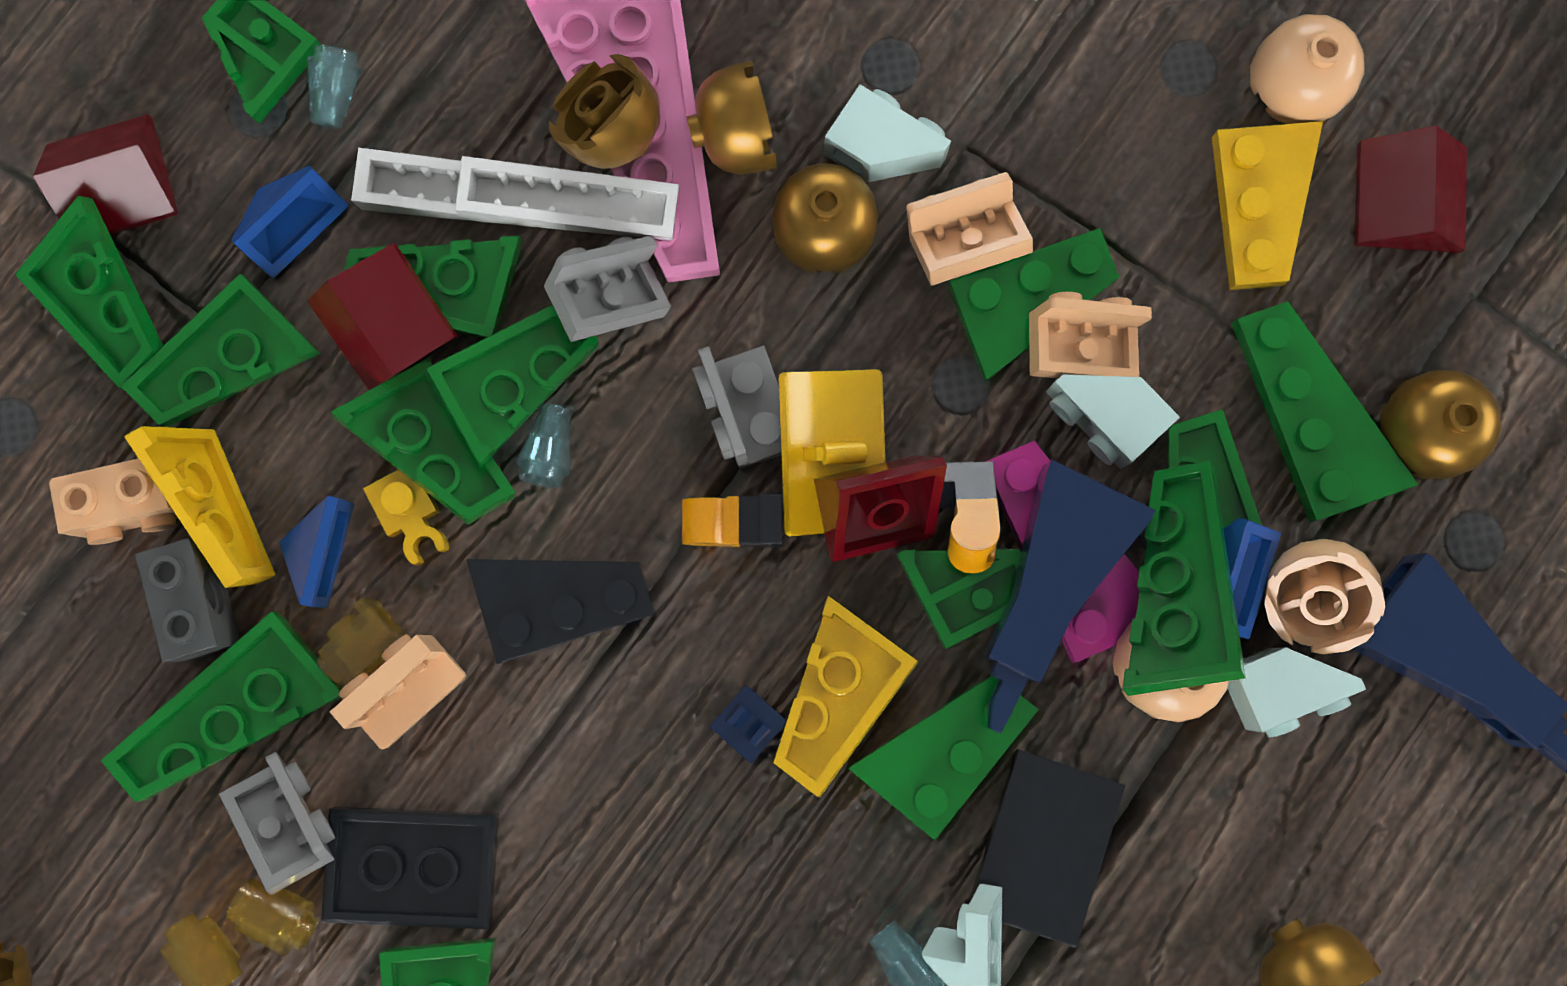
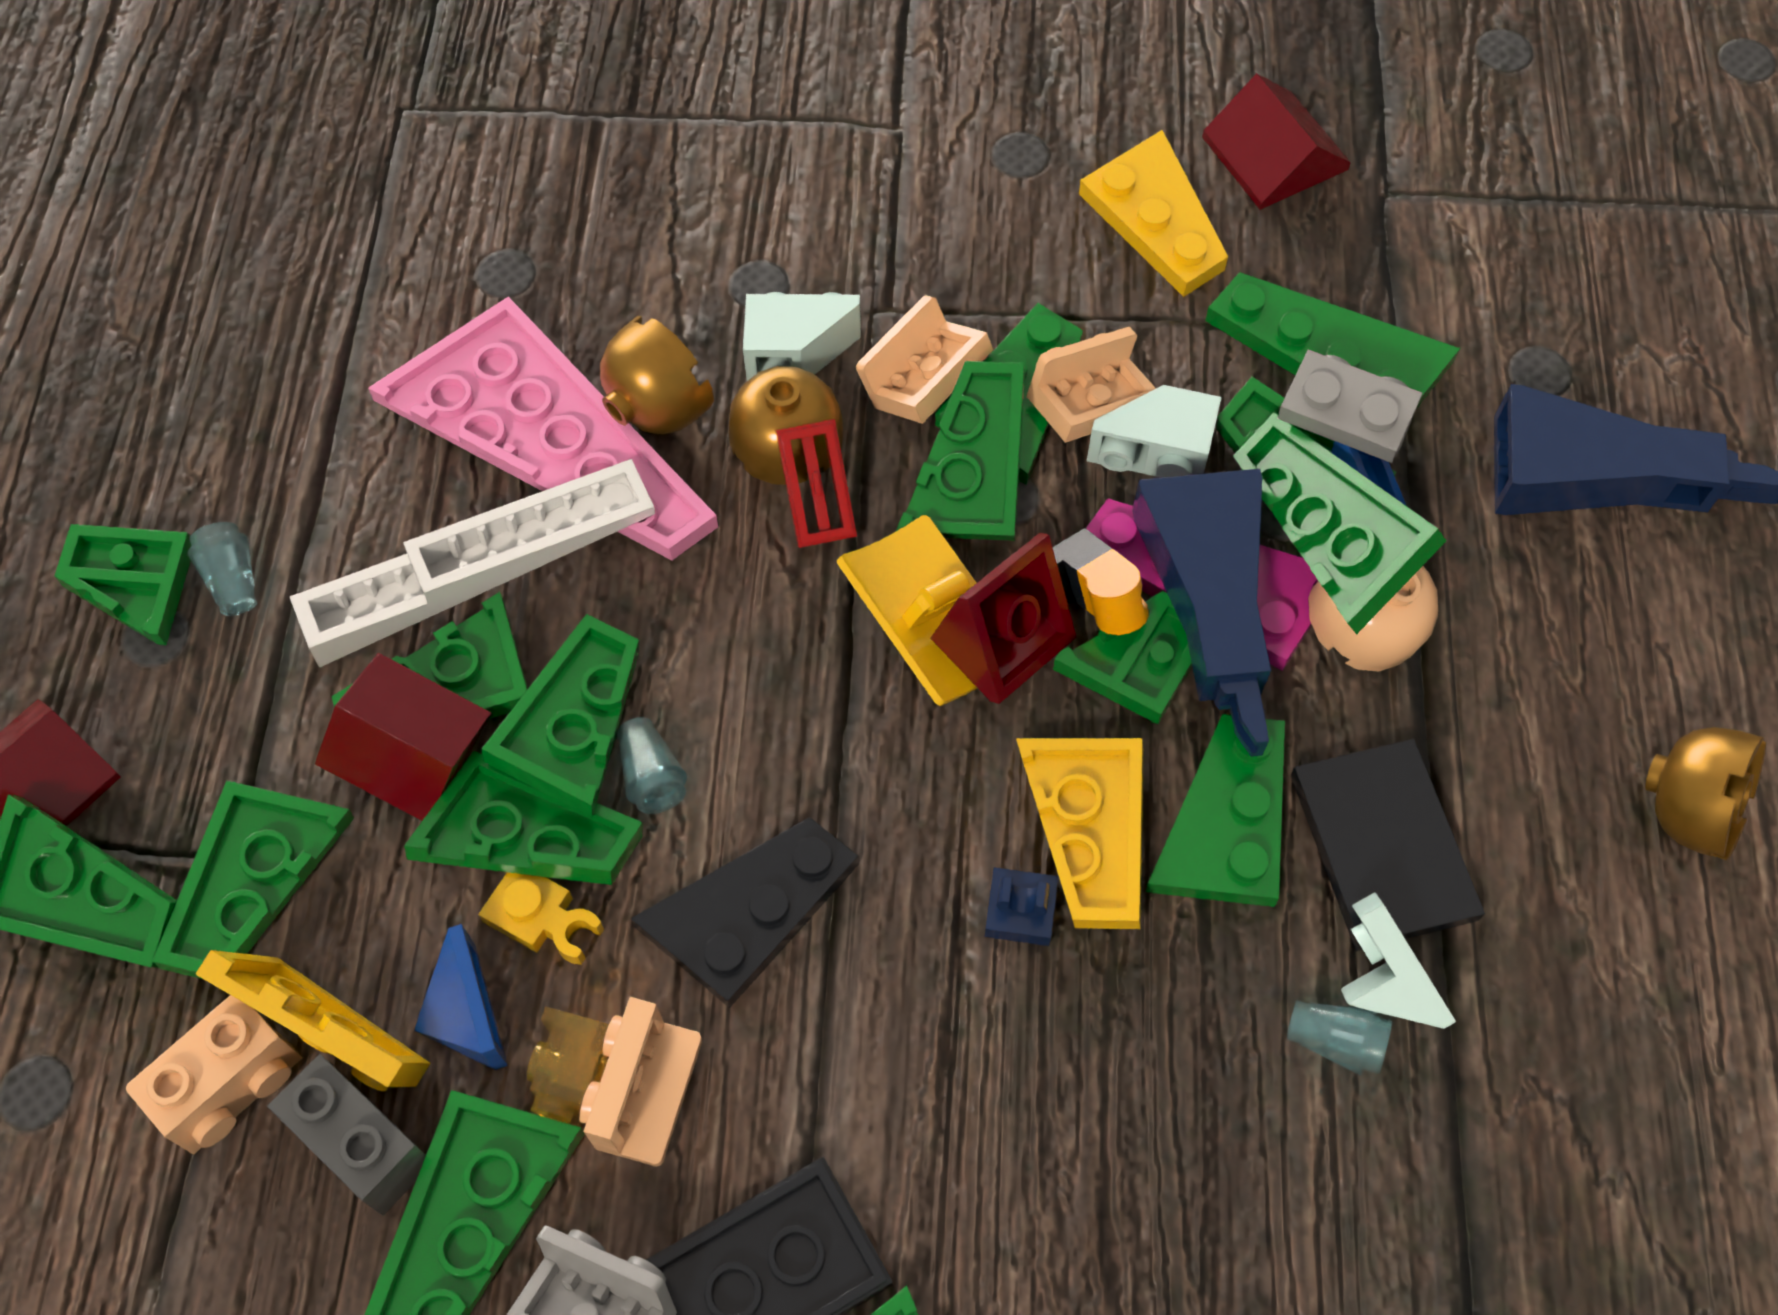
camera: 35 degrees left, 20 degrees down
blue slope [231,166,349,279] -> none
light grey bracket [544,236,671,342] -> none
pearl gold cylinder [549,54,660,169] -> none
leg [682,494,782,548] -> none
light grey bracket [692,345,782,470] -> none
light aqua slope [1227,648,1366,737] -> none
light nougat cylinder [1250,14,1365,124] -> none
light nougat cylinder [1264,539,1385,654] -> none
pearl gold cylinder [1380,370,1501,480] -> none
none -> red tile [775,419,857,548]
none -> green wing [896,361,1025,541]
none -> light grey bracket [1277,349,1422,463]

